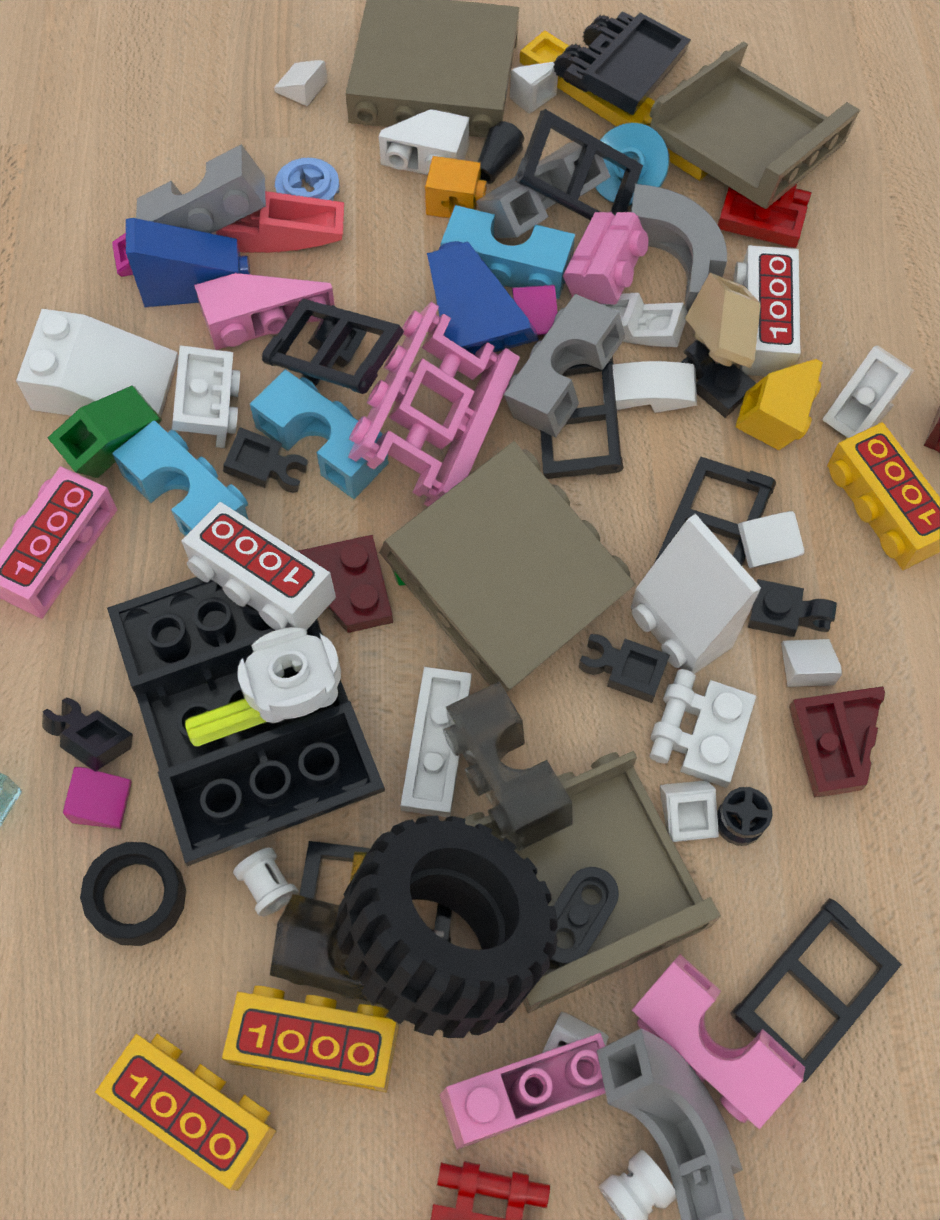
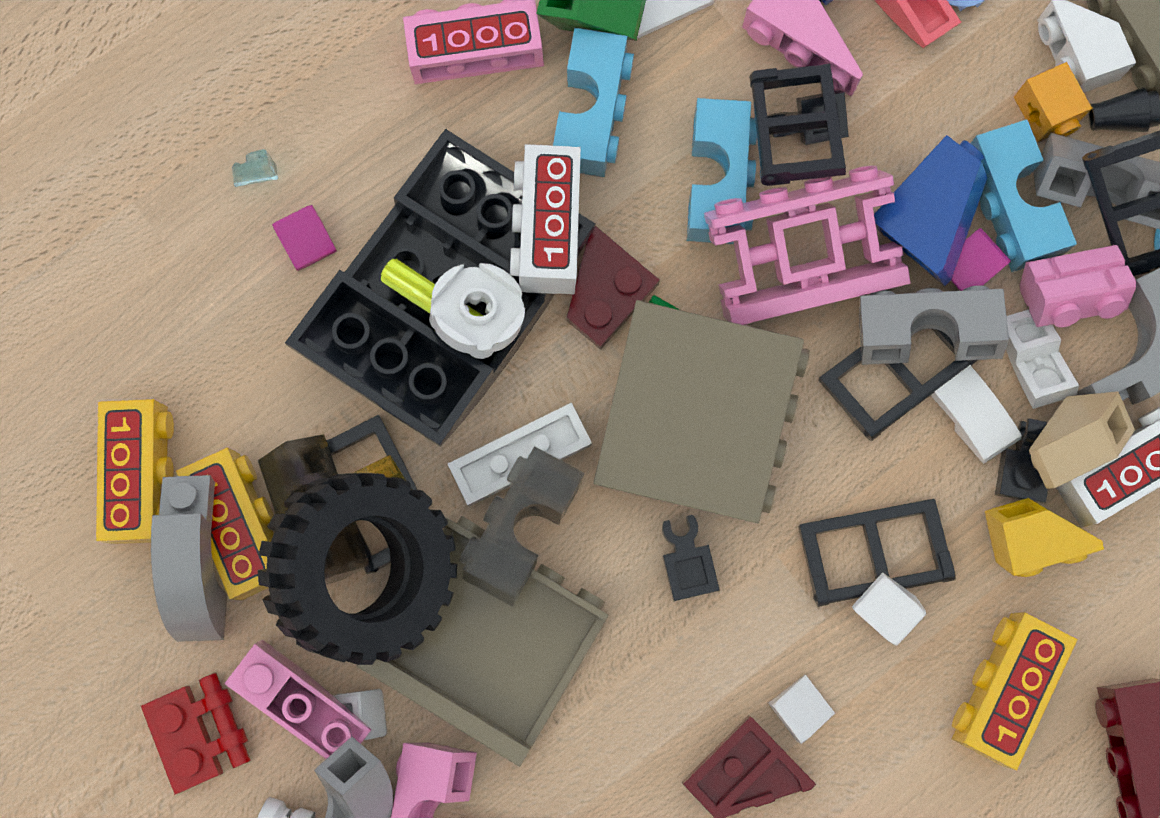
camera: 60 degrees right, 15 degrees up
black plate [42,697,133,772] -> none
black tyre [80,842,186,946] -> none
white bracket [172,345,240,448] -> none
black plate [223,427,309,493] -> none
white bush [233,847,299,917] -> none
black plate [549,867,619,967] -> none
white slope [631,514,761,674] -> none
white plate [650,669,757,788] -> none
white slope [660,781,719,842] -> none
black wheel [717,787,773,846] -> none
black plate [748,579,837,637] -> none
white slope [822,346,914,438] -> none
none -> light grey arch [151,475,227,642]

